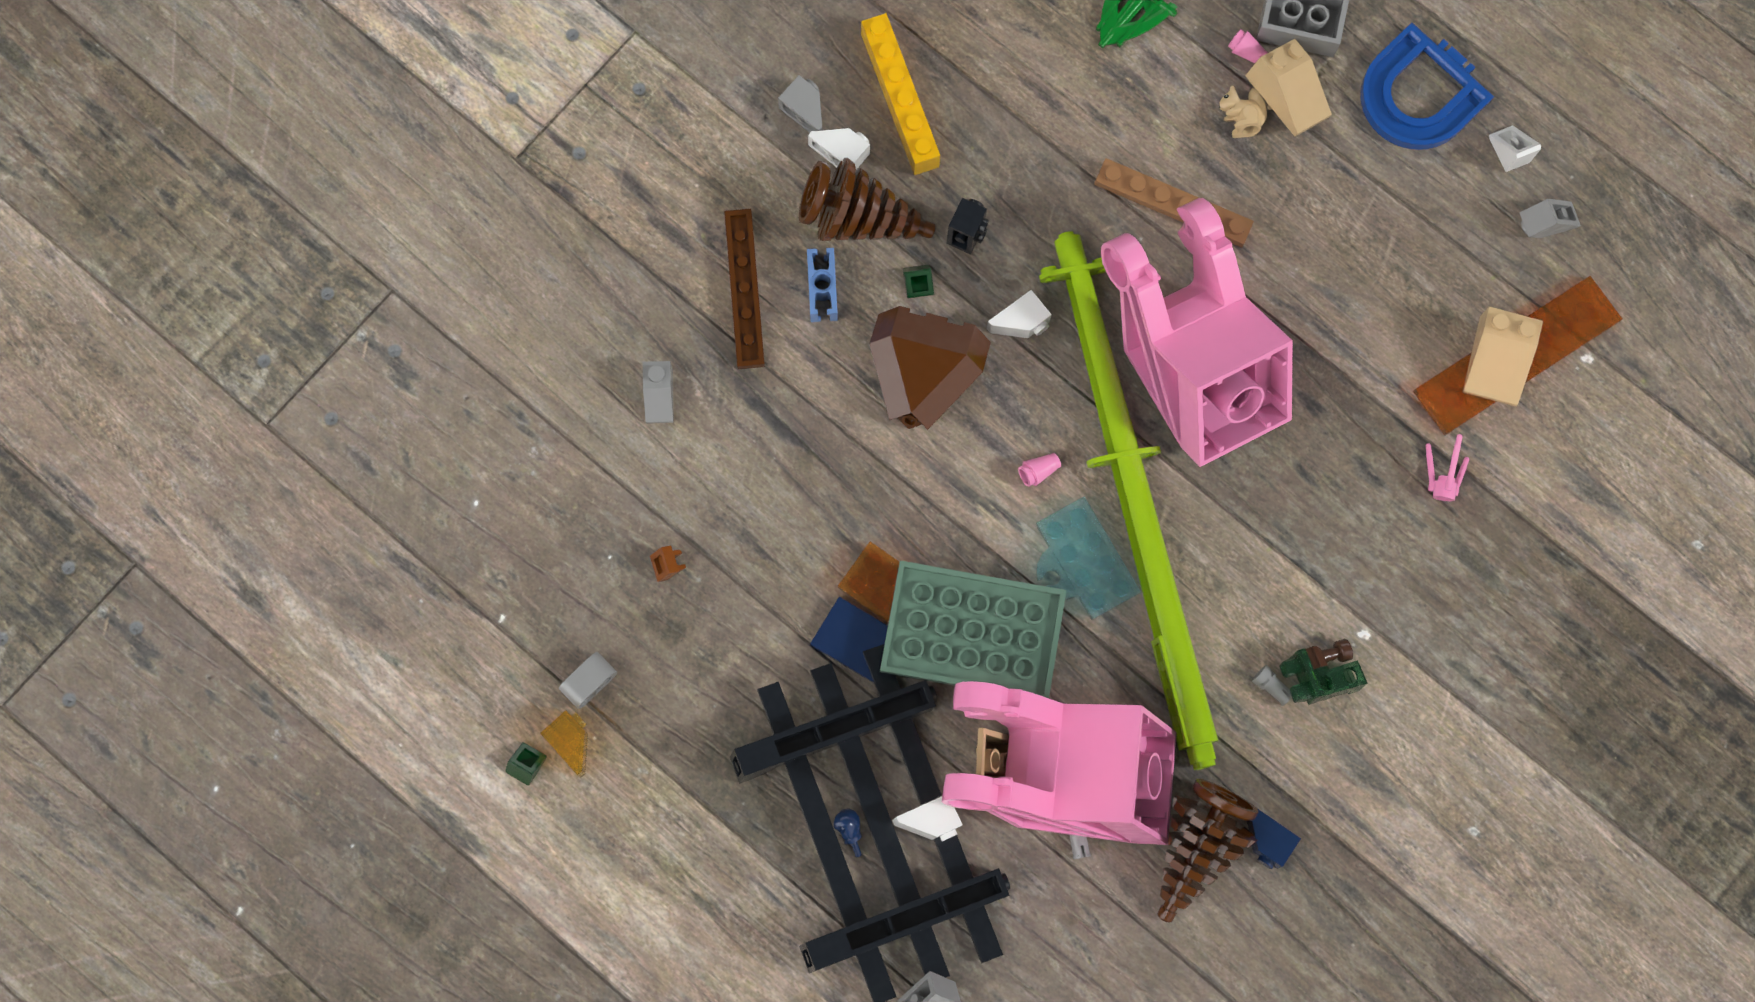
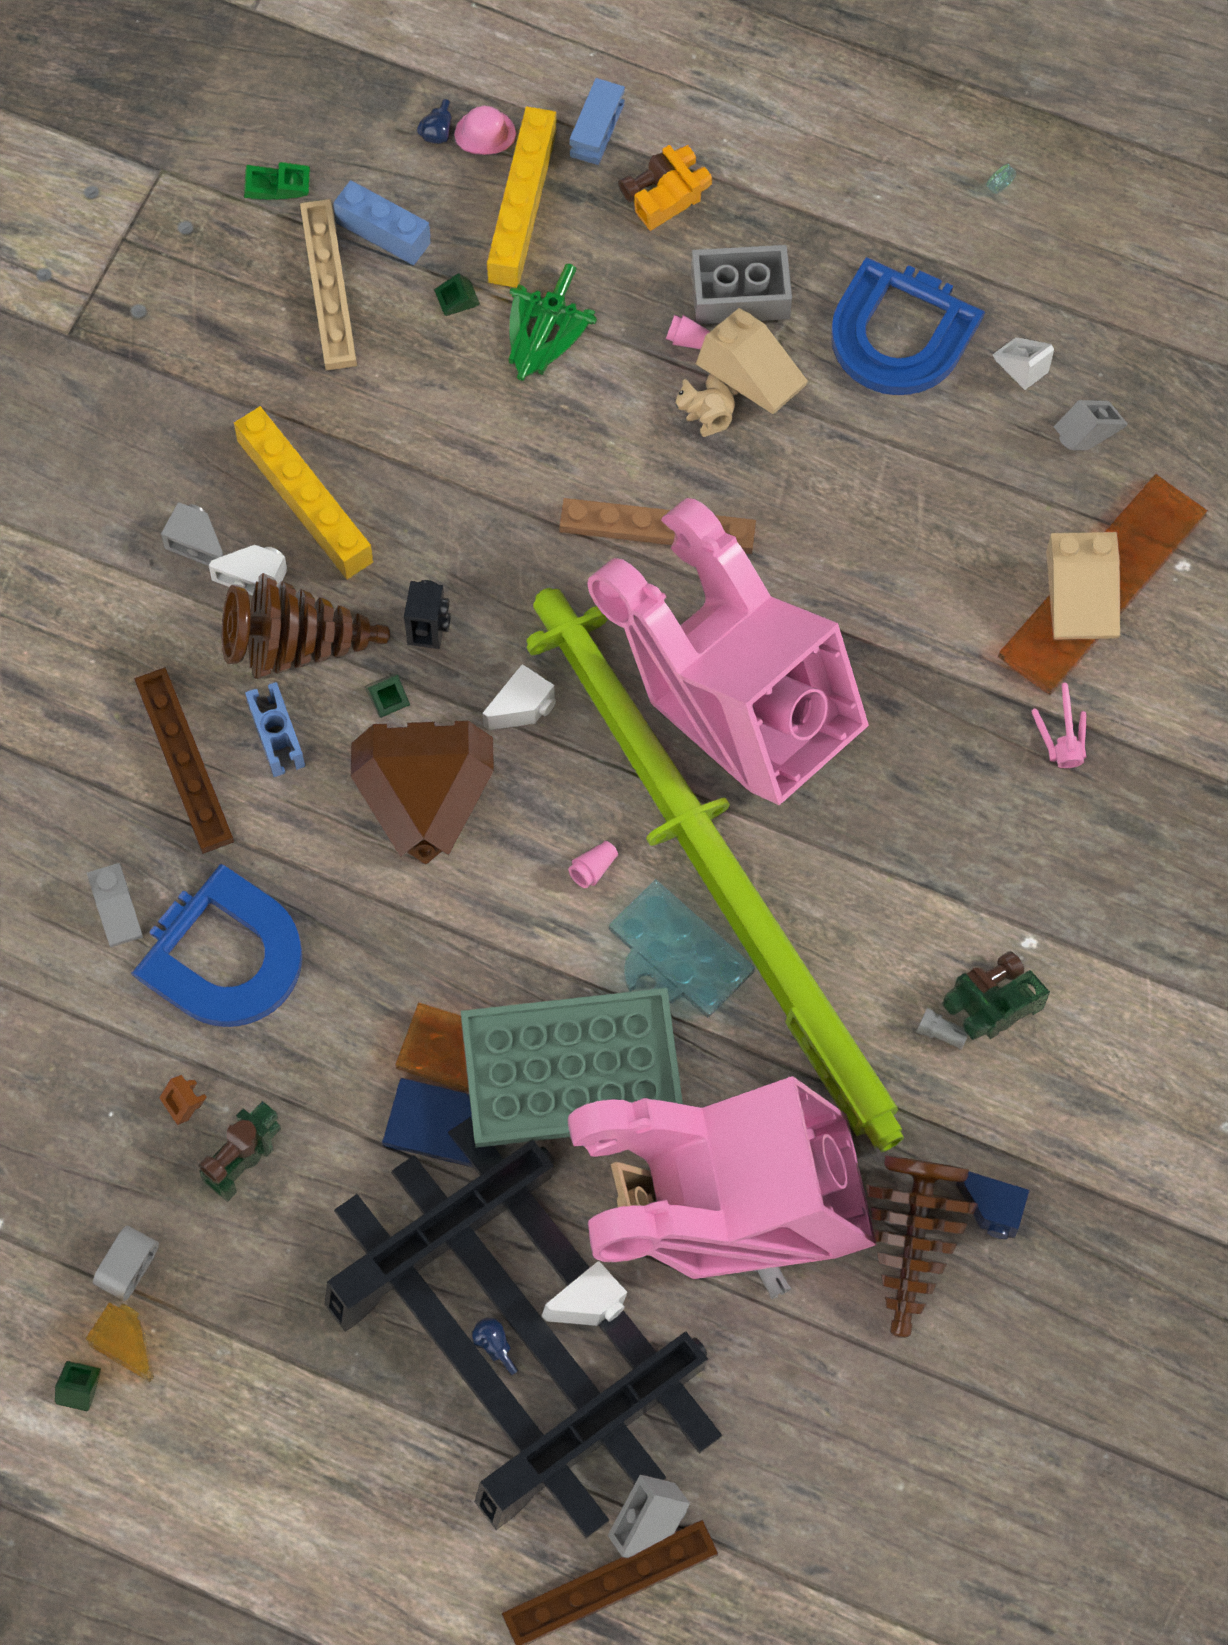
camera: 15 degrees left, 10 degrees down
none -> blue piece [131,864,302,1027]
none -> hips [198,1101,281,1202]

